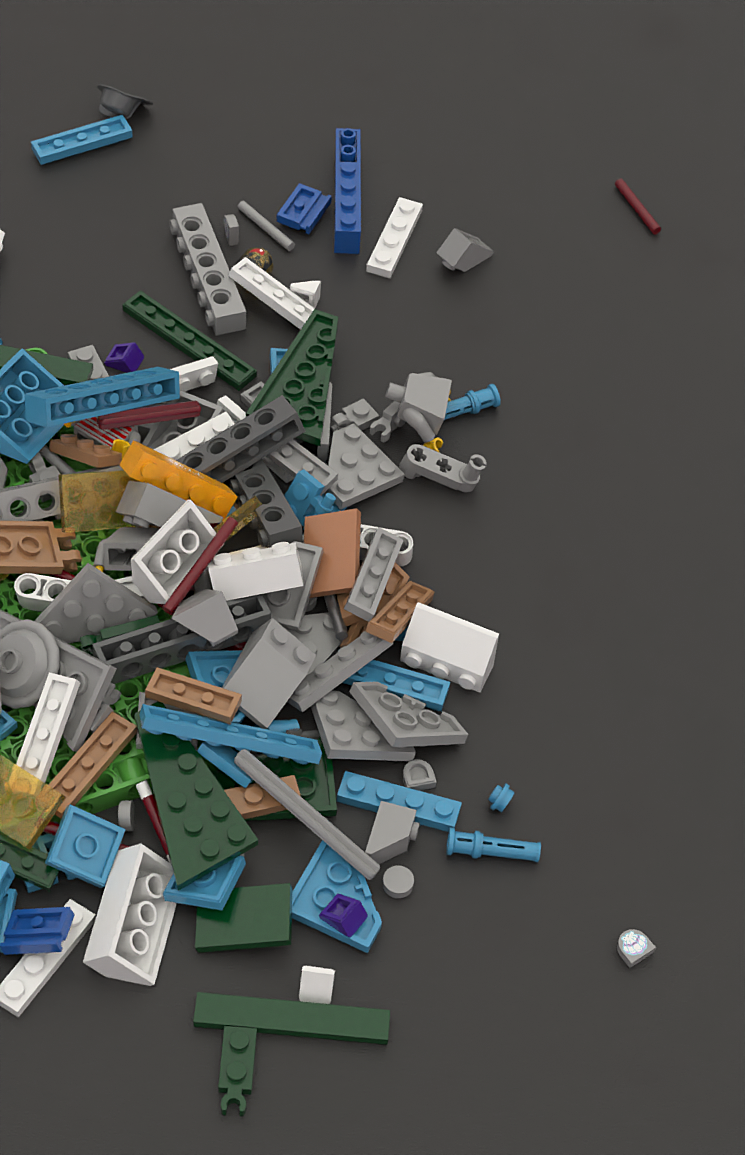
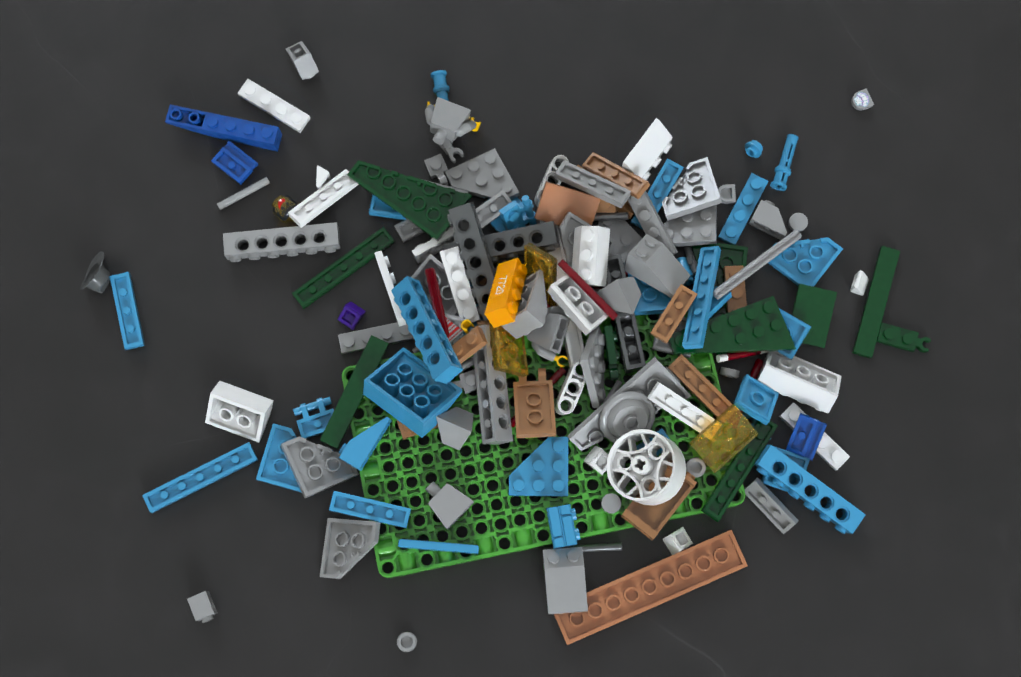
camera: 75 degrees left, 25 degrees up
light grey tile [223,214,239,246] -> none
dark purple slope [319,893,368,937] -> none
light grey beam [399,444,487,492] -> none

